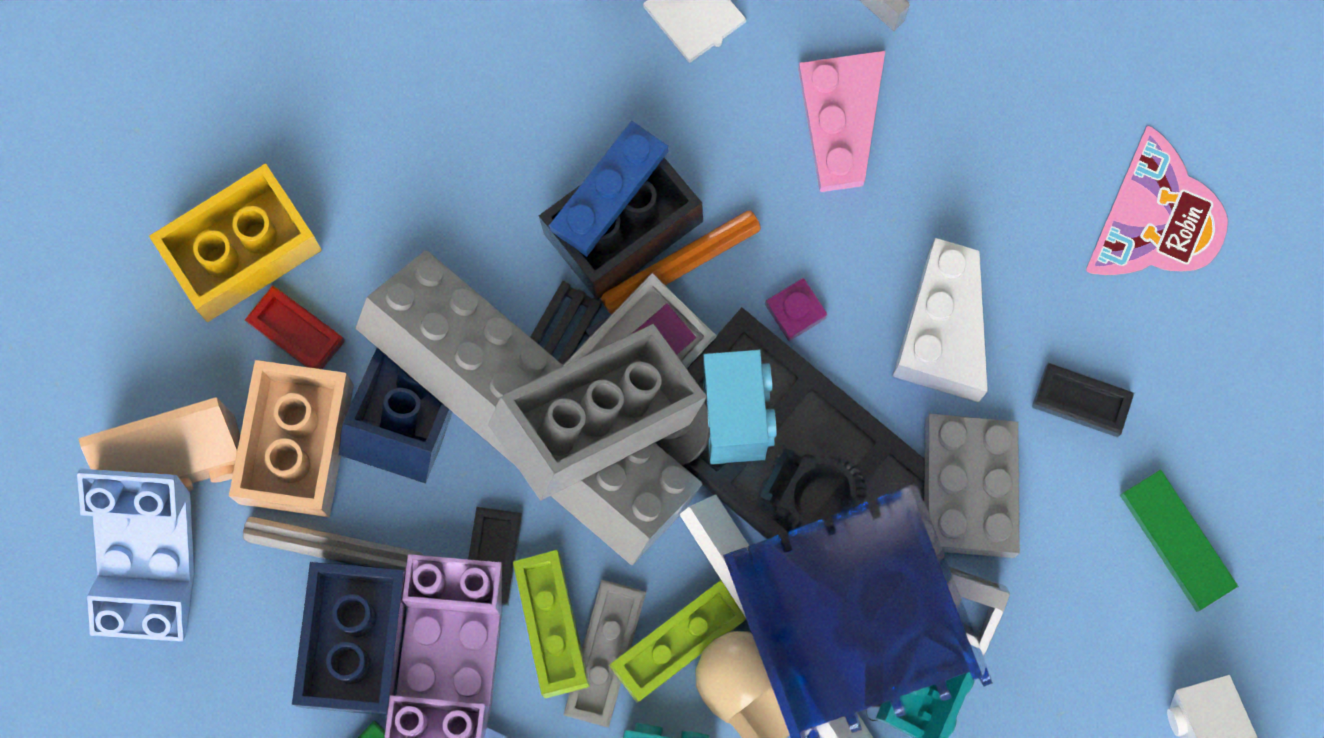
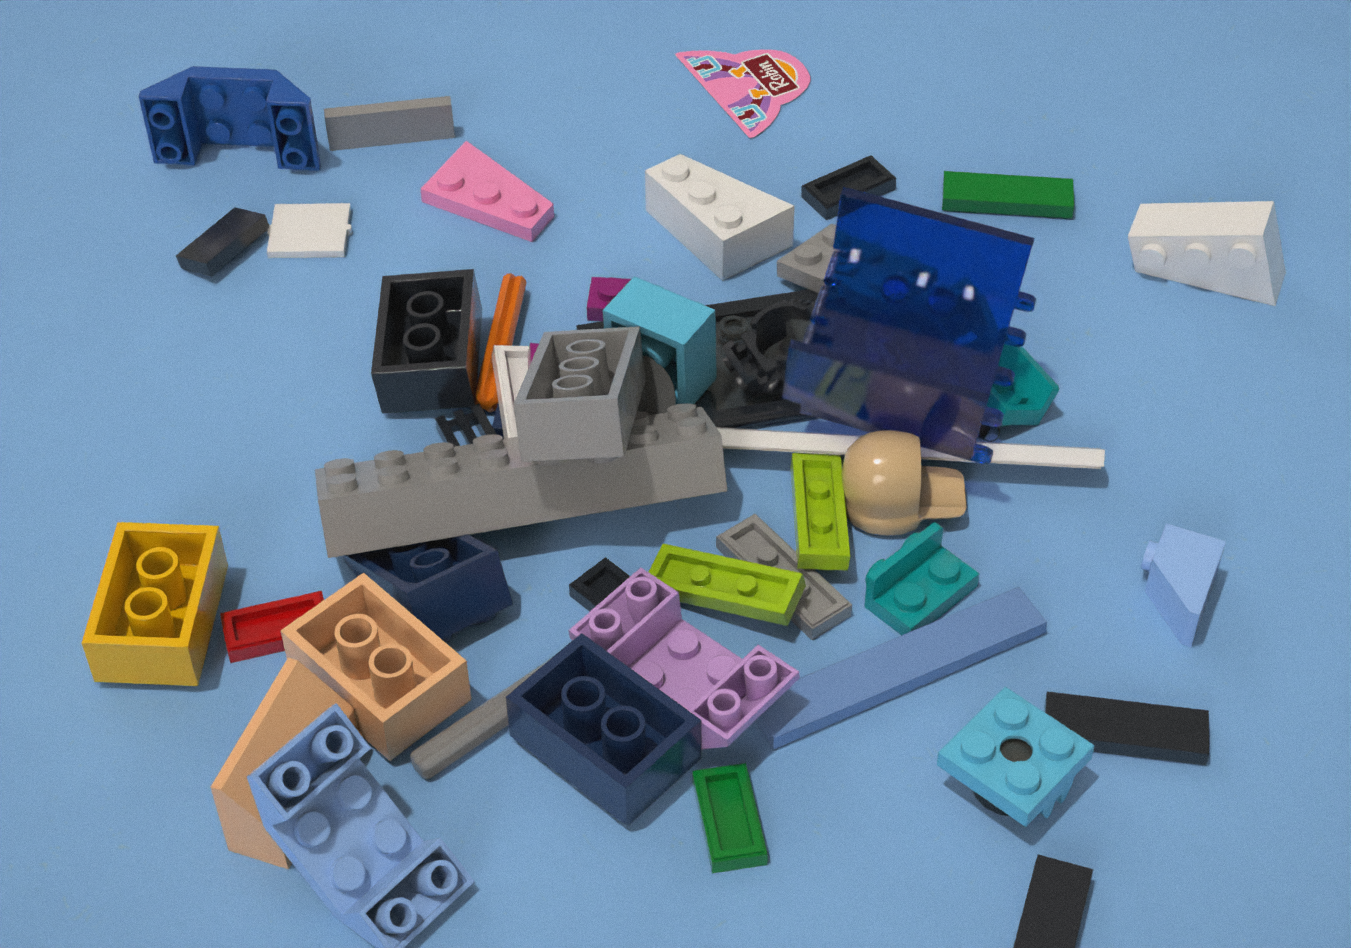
camera: 50 degrees left, 30 degrees down
blue plate [549,121,668,257] -> none

